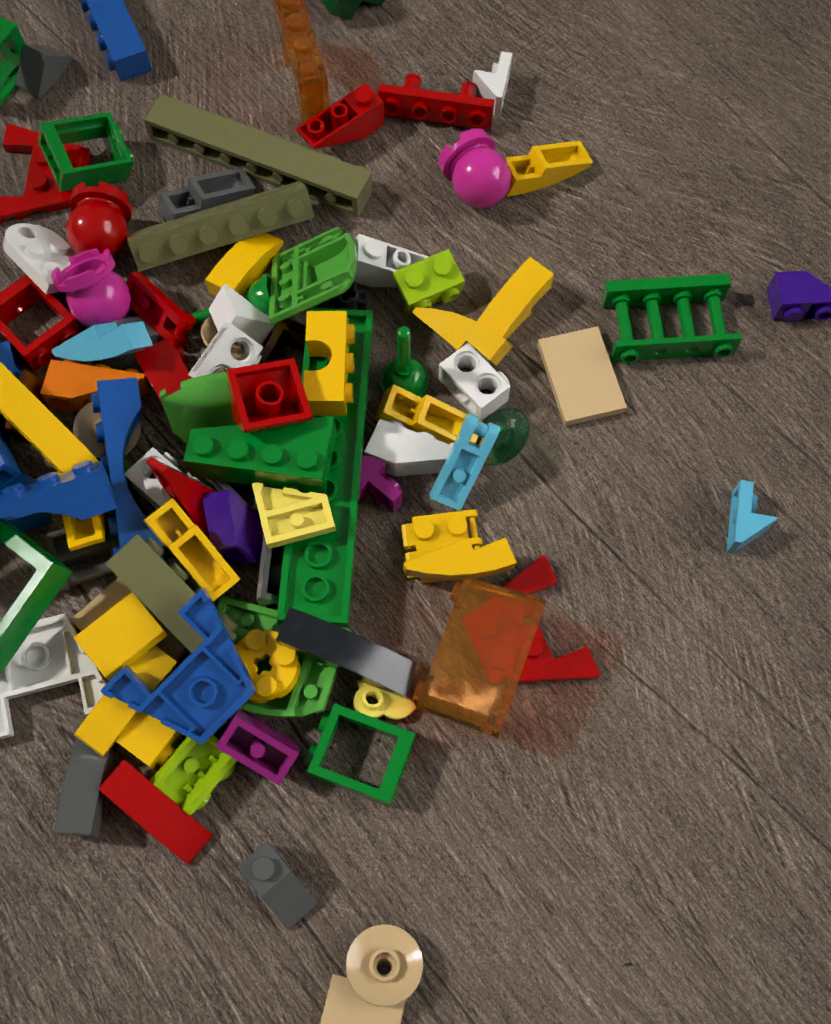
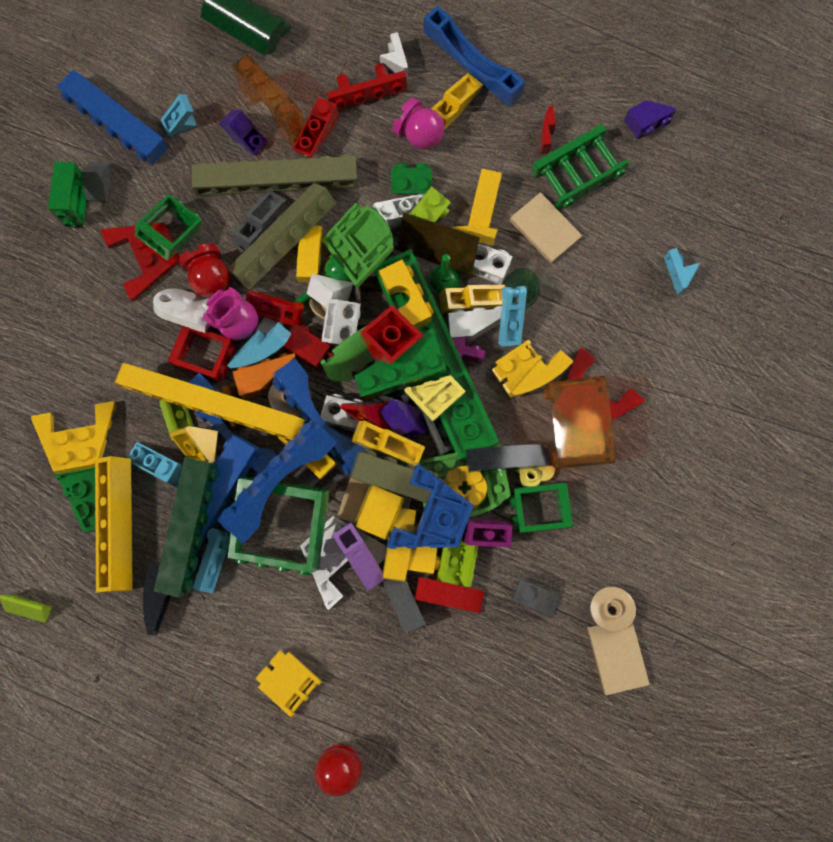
camera: 25 degrees left, 10 degrees up
none -> medium azure slope [161,94,197,137]
none -> dark purple slope [219,109,268,156]
none -> medium lavender slope [331,522,385,591]
none -> green bracket [391,163,432,194]
none -> dark brown piece [397,212,480,276]
none -> blue arch [424,5,525,107]
none -> red slope [540,105,556,154]

